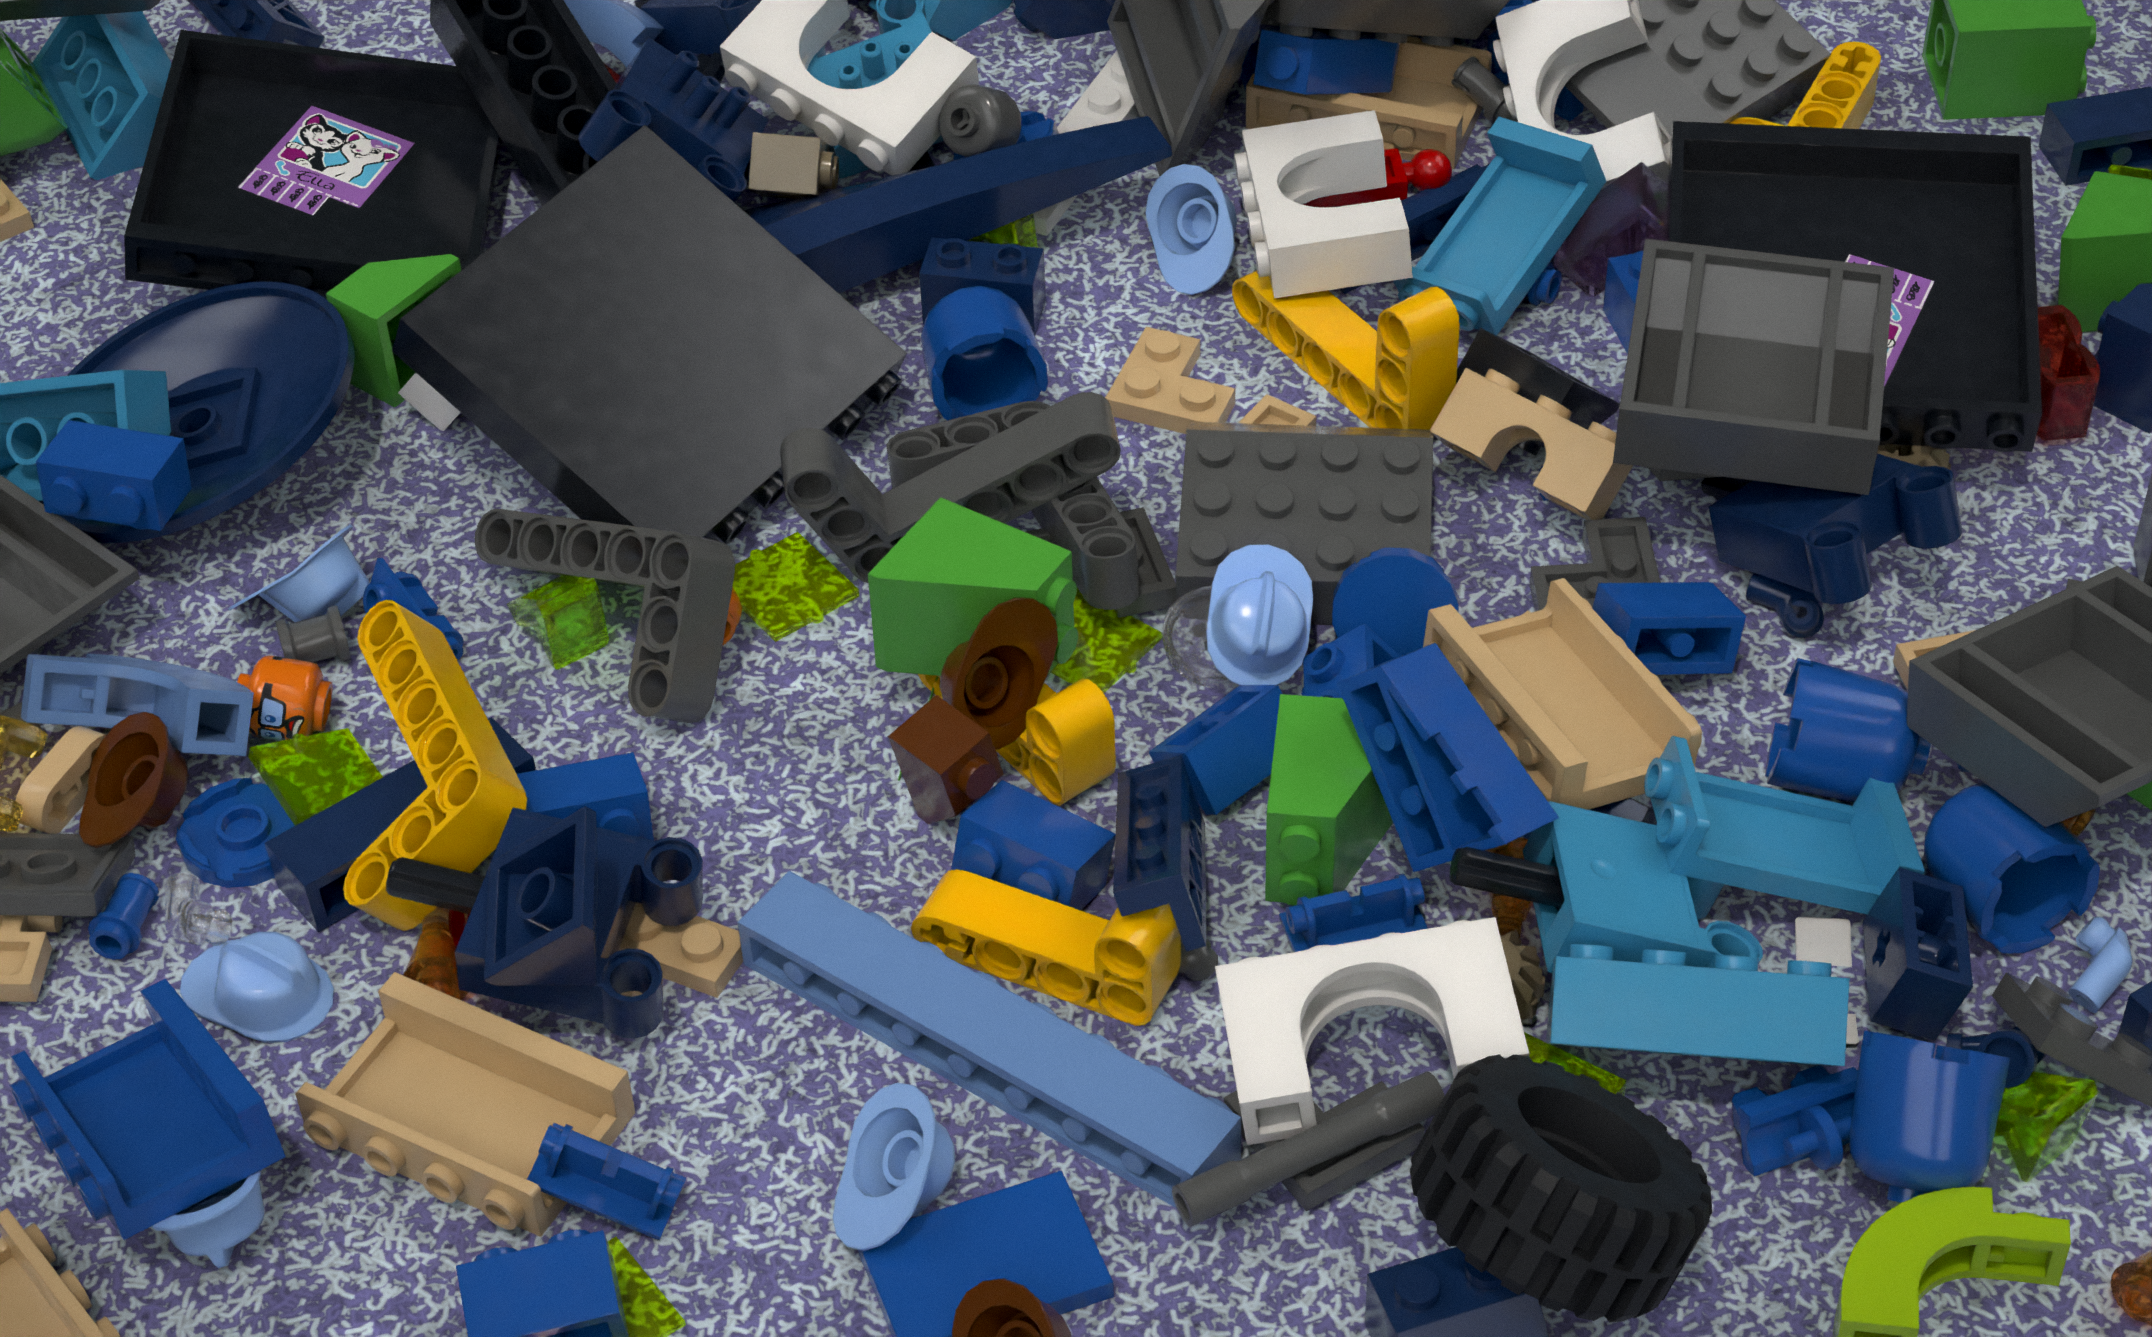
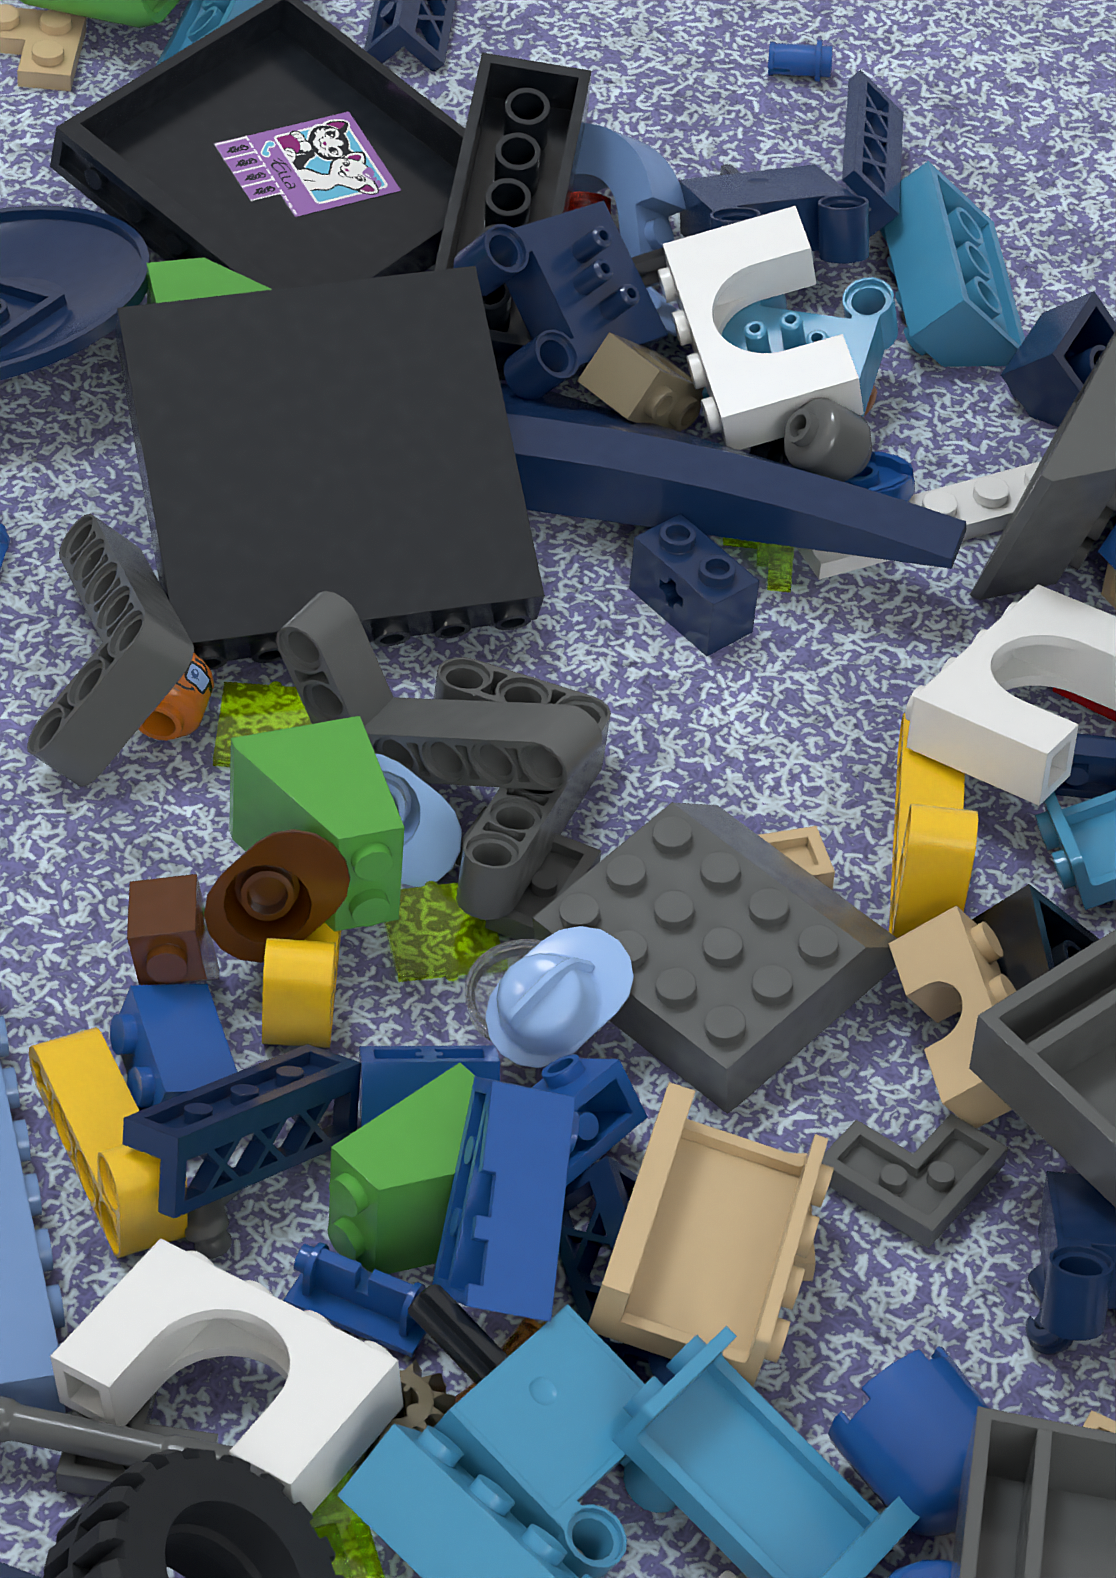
camera: 35 degrees right, 0 degrees up
clear neon green slope [507,576,609,670] -> none
blue cylinder [921,286,1048,420] -> none
tan plate [1105,327,1235,434] -> none
light blue piece [1146,164,1237,295] -> none
blue tile [1332,547,1459,656] -> none
blue brick [1592,582,1746,675] -> none

